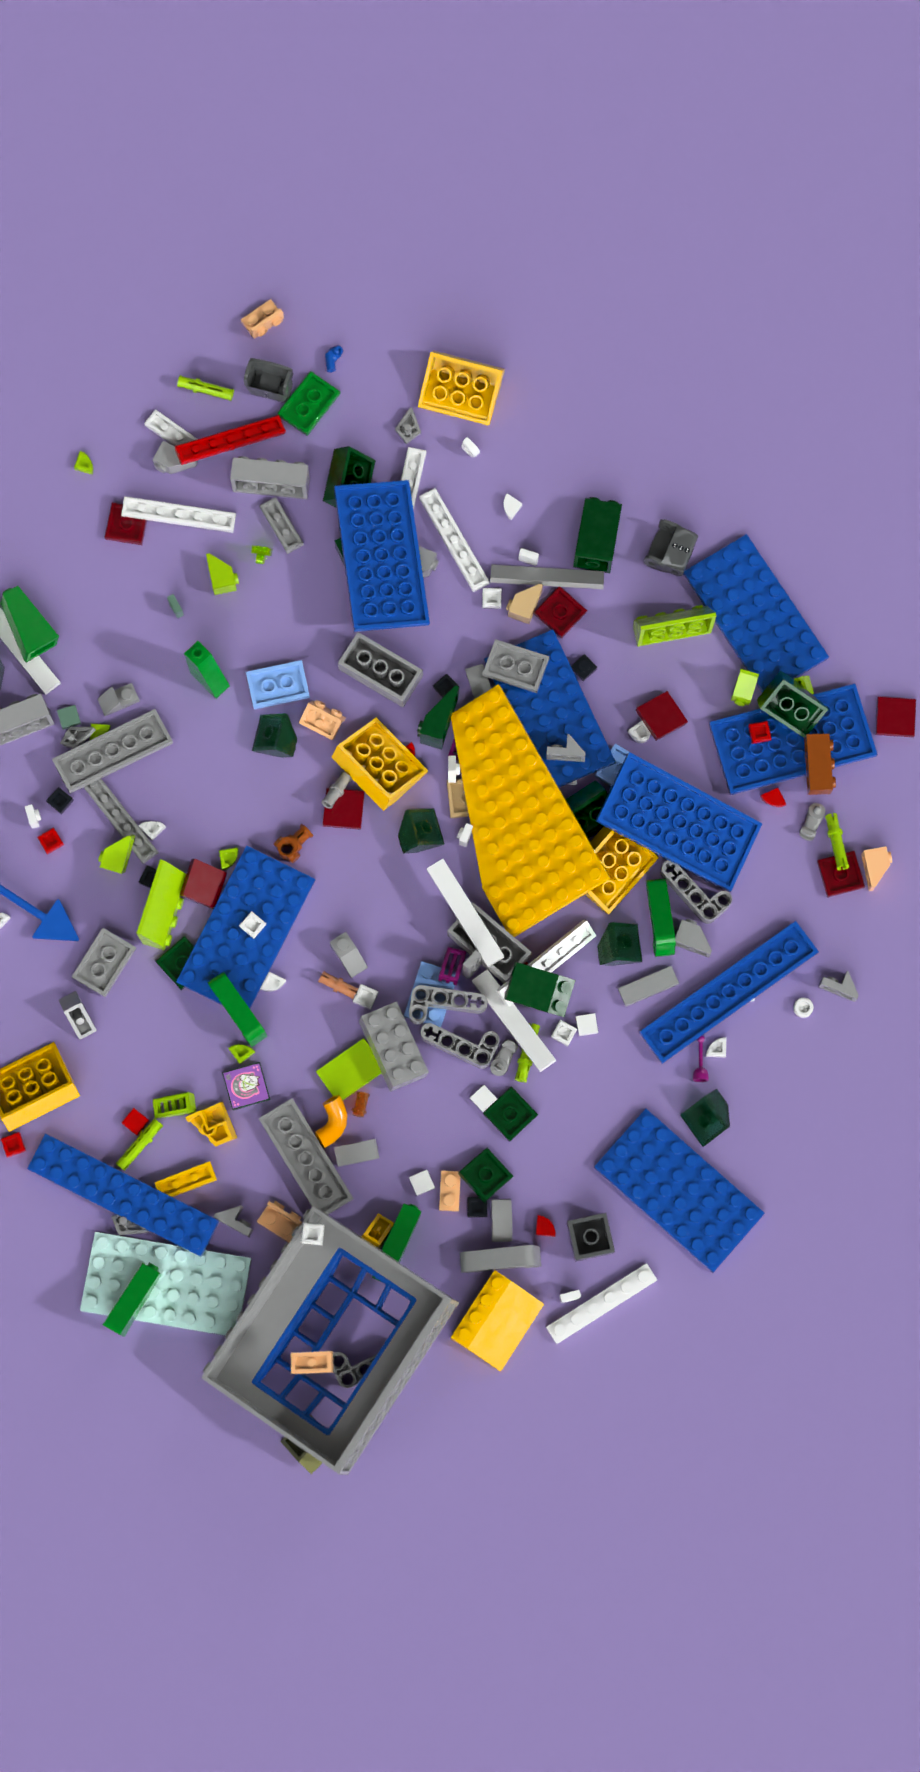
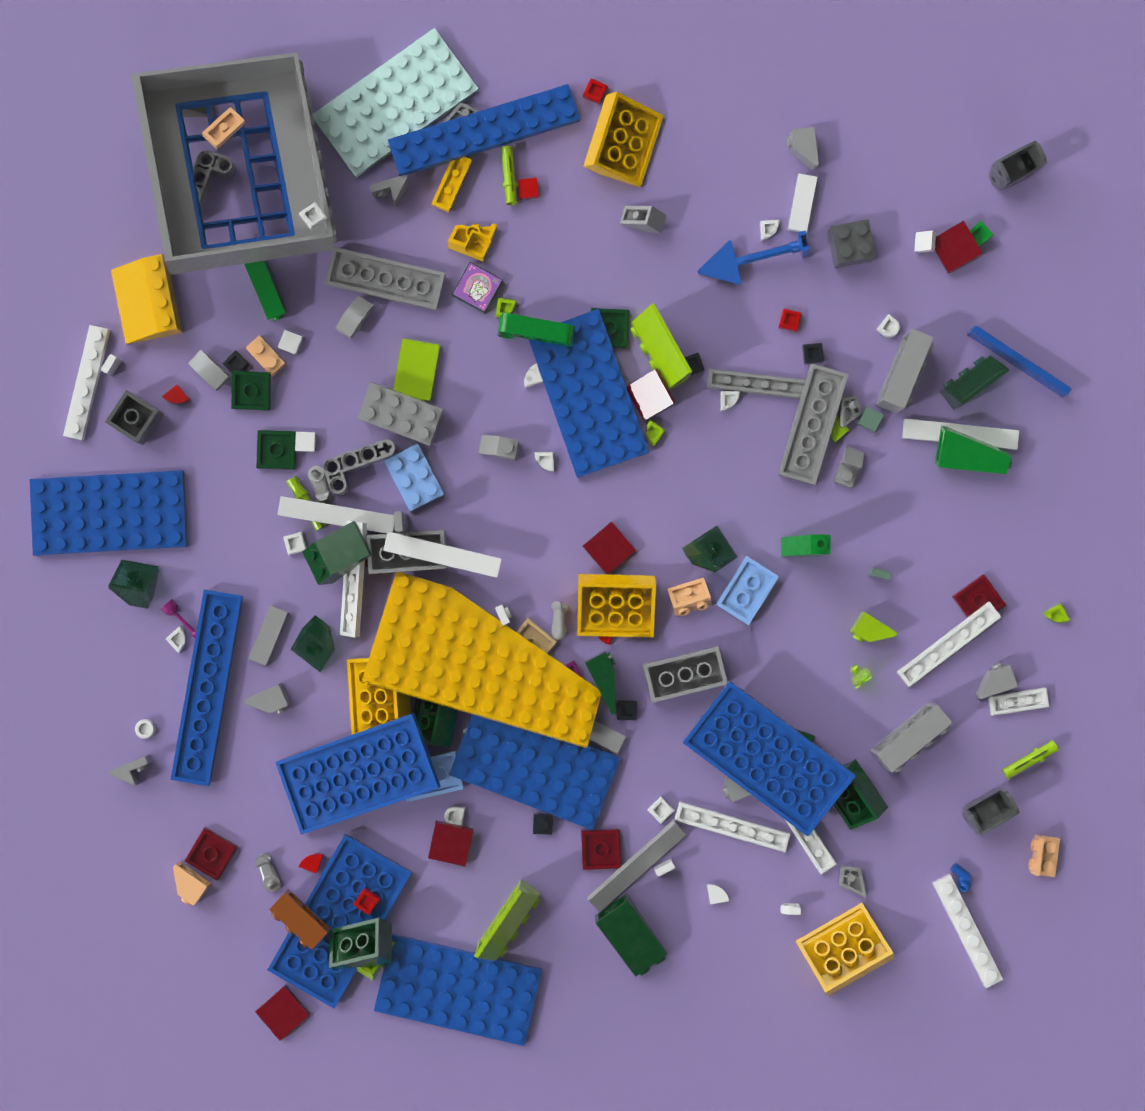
camera: 135 degrees right, 10 degrees up
white plate [25,804,41,829] -> none
light grey plate [72,928,136,998] -> none
lime slope [98,834,135,874] -> none
green slope [103,1262,162,1337] -> none
lime slope [152,1092,196,1119] -> none
red tile [174,415,286,465] -> none
white tile [239,911,266,939] -> none
light nougat bracket [257,1201,302,1243] -> none
light grey tile [260,497,304,554] -> none
dark orange connector [273,824,314,863] -> none
green tile [277,371,341,436] -> none
light orange cylinder [315,1095,347,1148] -> none
nougat pin [318,971,359,999] -> none
light grey pin [321,772,351,809] -> none
clear orange pin [351,1092,370,1118] -> none
white tile [353,984,379,1010] -> none
yellow slope [362,1213,394,1249] -> none
clear green slope [398,808,445,854] -> none
light grey beam [409,985,488,1025] -> none
magenta tile [438,947,466,986] -> none
white plate [448,756,460,783] -> none
light grey beam [460,1245,541,1273] -> none
light grey plate [483,639,549,693] -> none
tan slope [506,584,543,624] -> none
light grey slope [547,734,585,762] -> none
white tile [576,1013,598,1036] -> none
dark grey piece [644,519,698,576] -> none
green beam [646,878,676,957] -> none
light grey beam [660,860,732,924] -> none
slope [731,669,759,706] -> none
lime pin [825,813,849,870] -> none
none -> white tile [534,452,554,472]
none -> light grey piece [551,601,569,640]
none -> white plate [932,874,1003,988]

